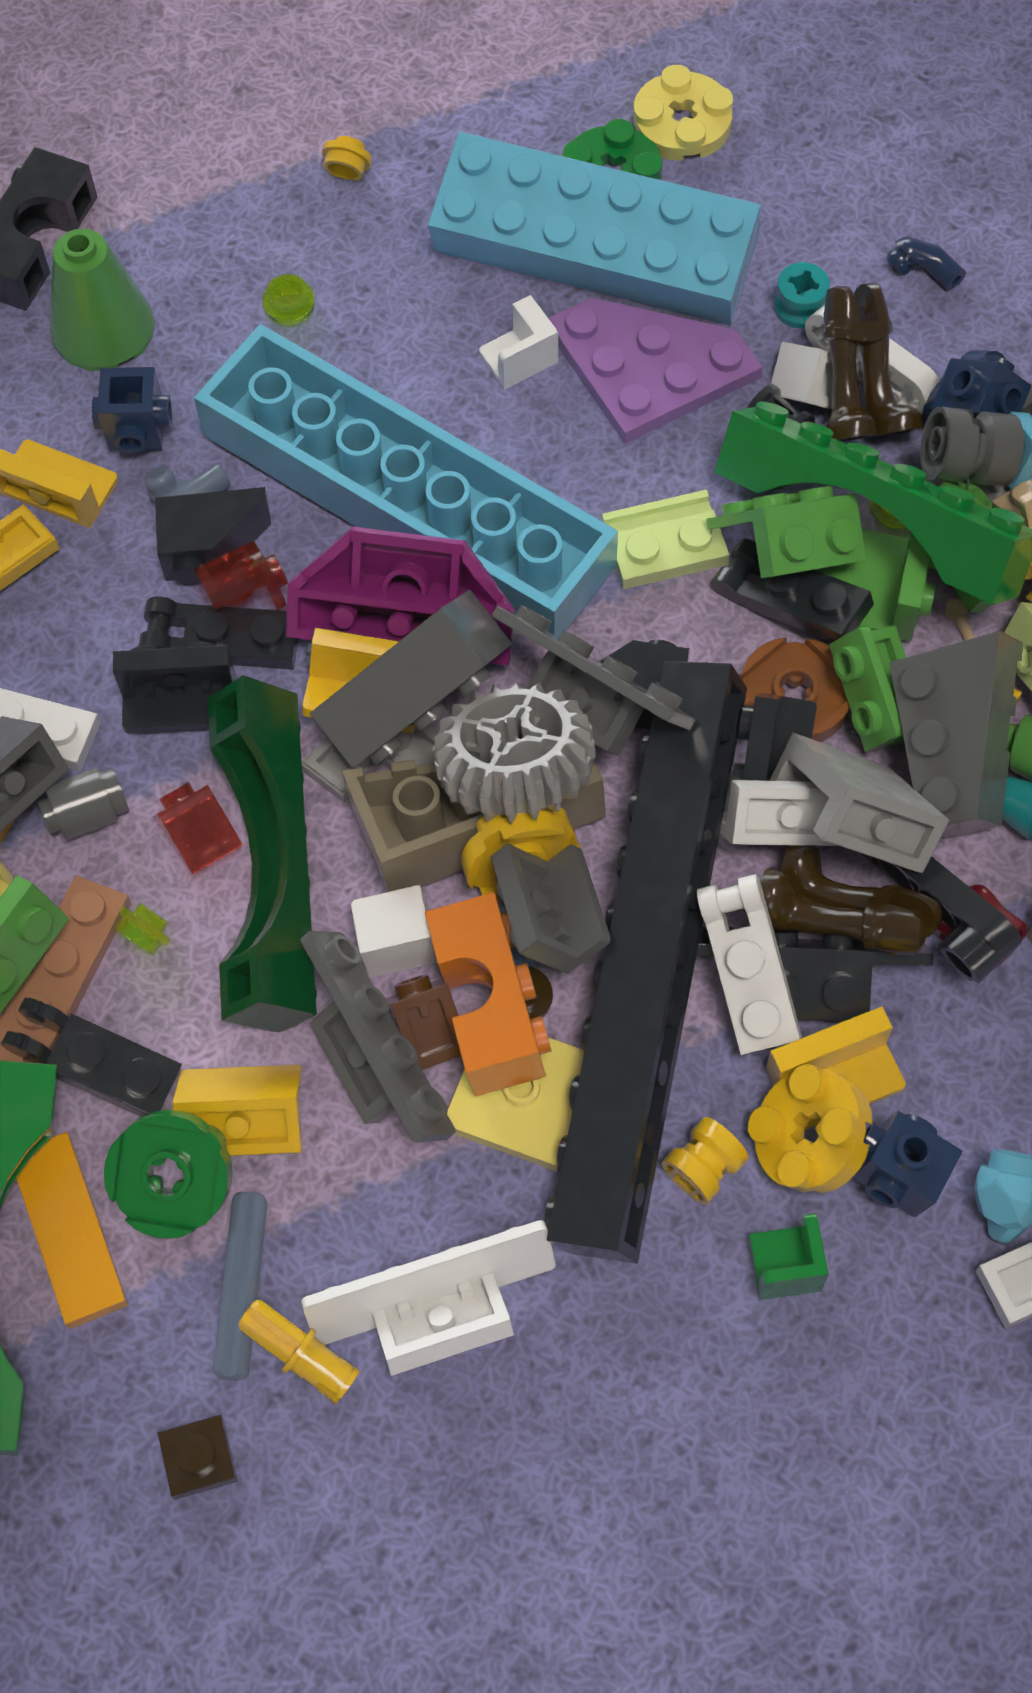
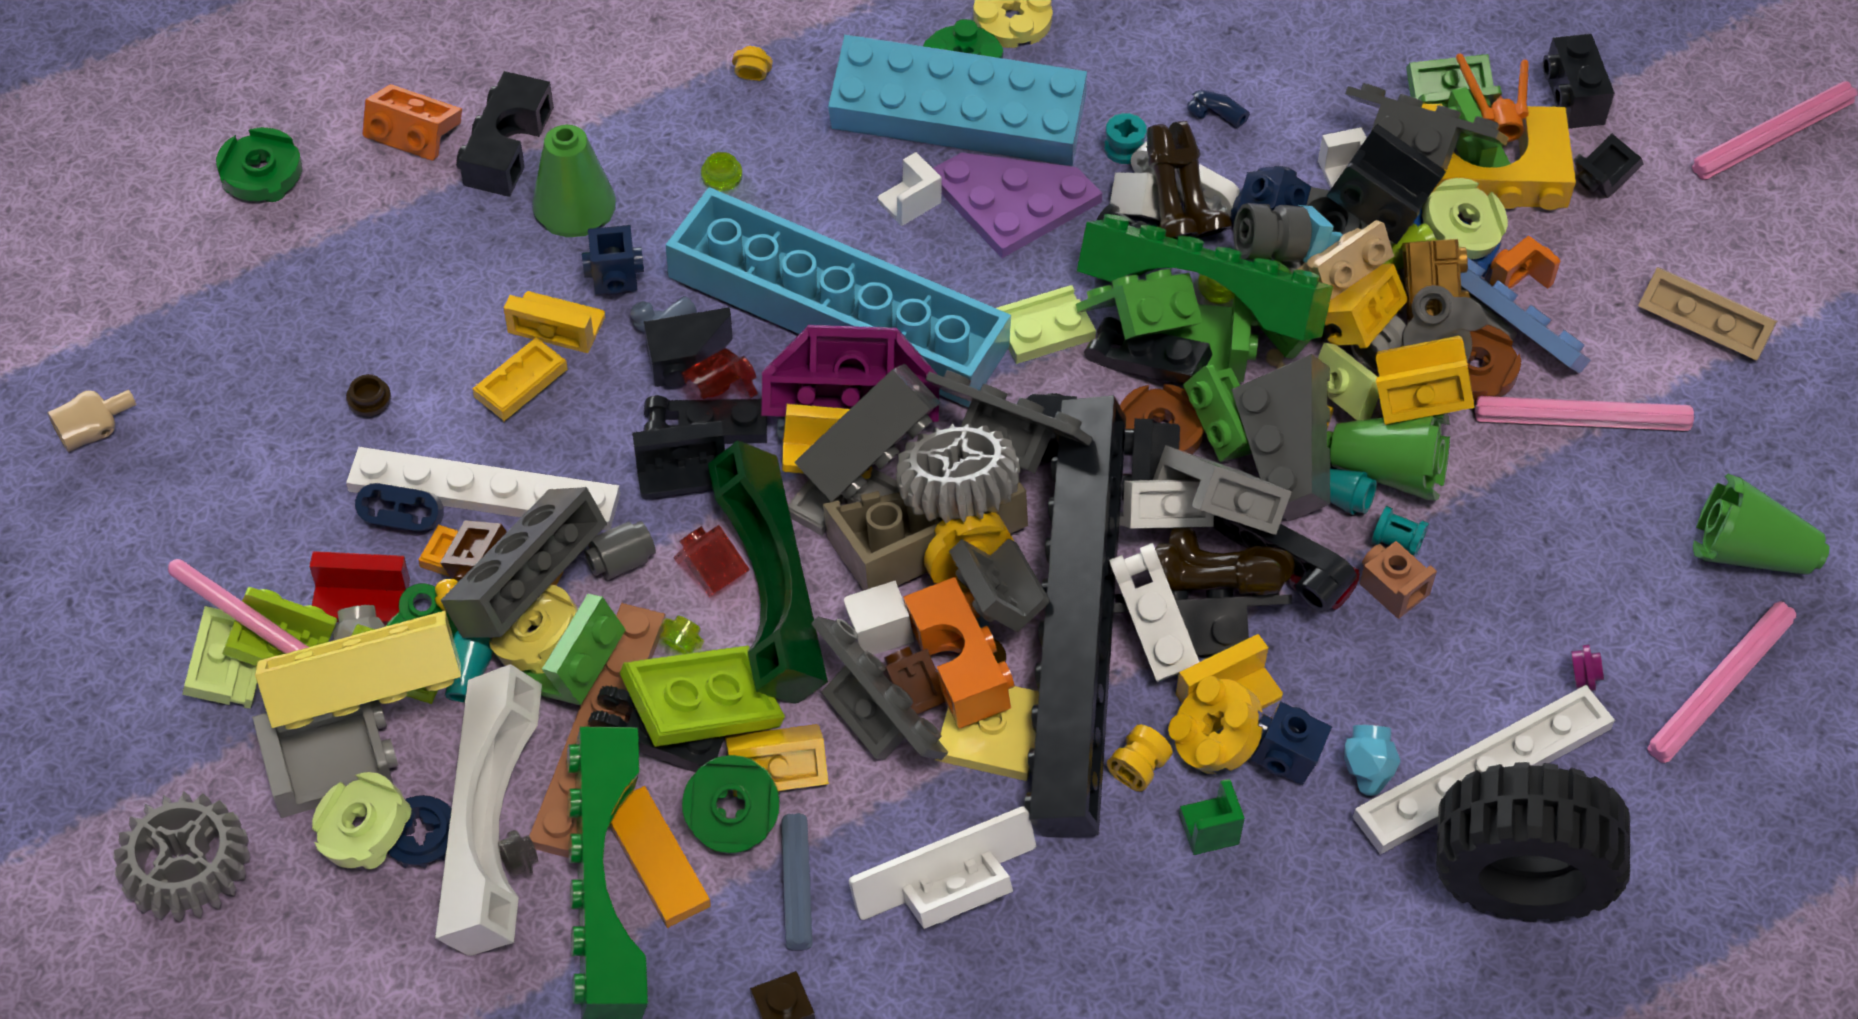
camera: 10 degrees left, 10 degrees down
yellow axle [238,1300,360,1405] -> none
none -> lime tile [619,646,785,747]

